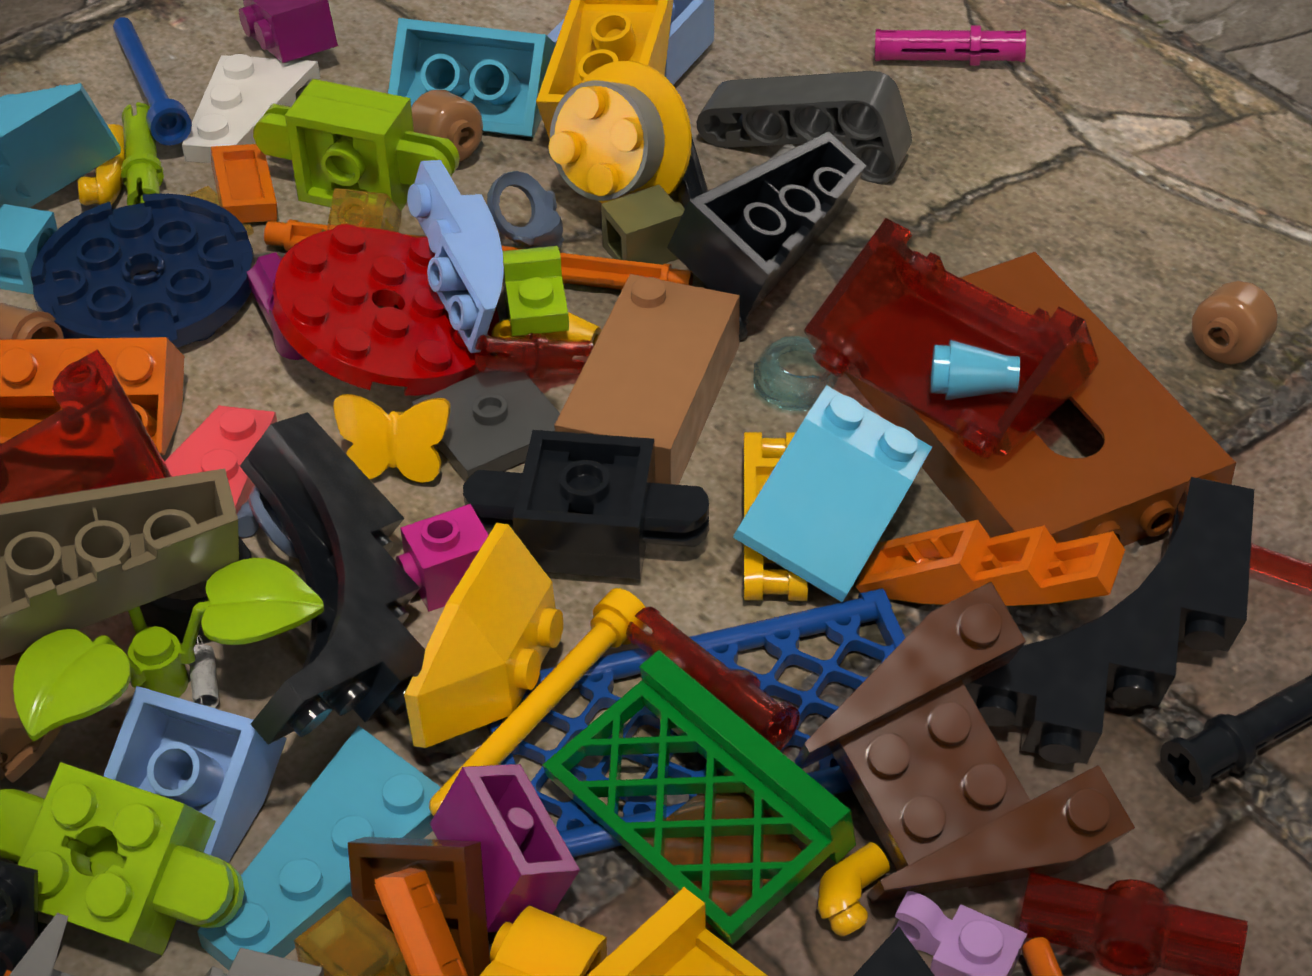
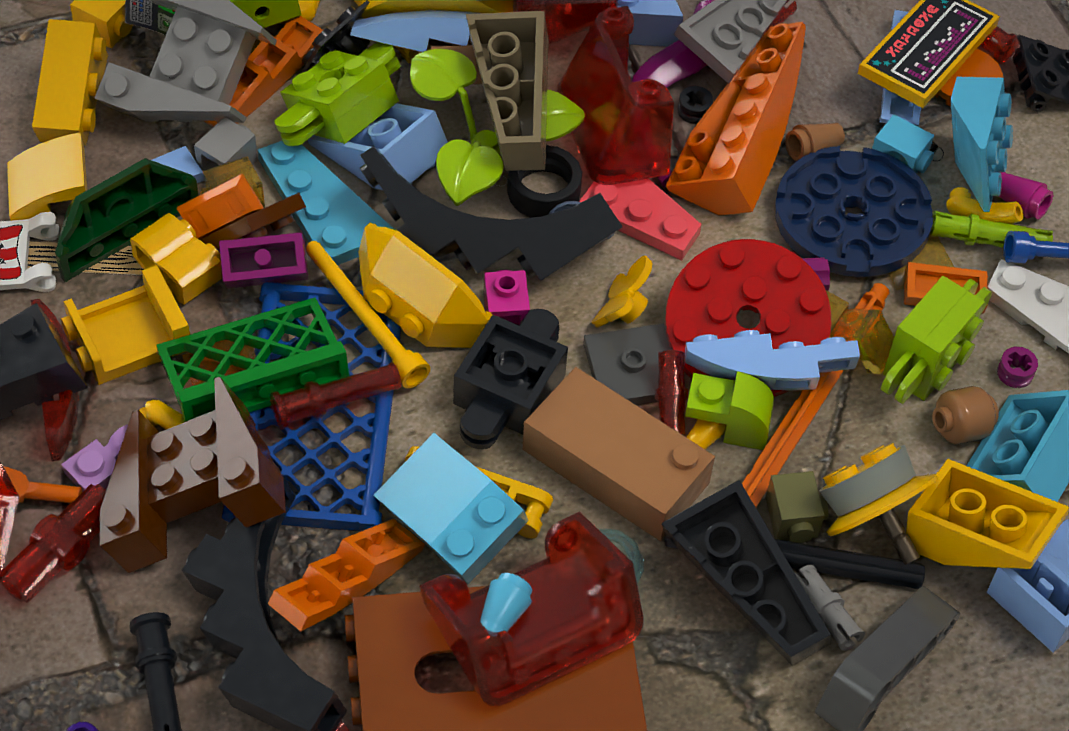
camera: 105 degrees right, 10 degrees up
sand blue piece [487,171,564,250] -> none

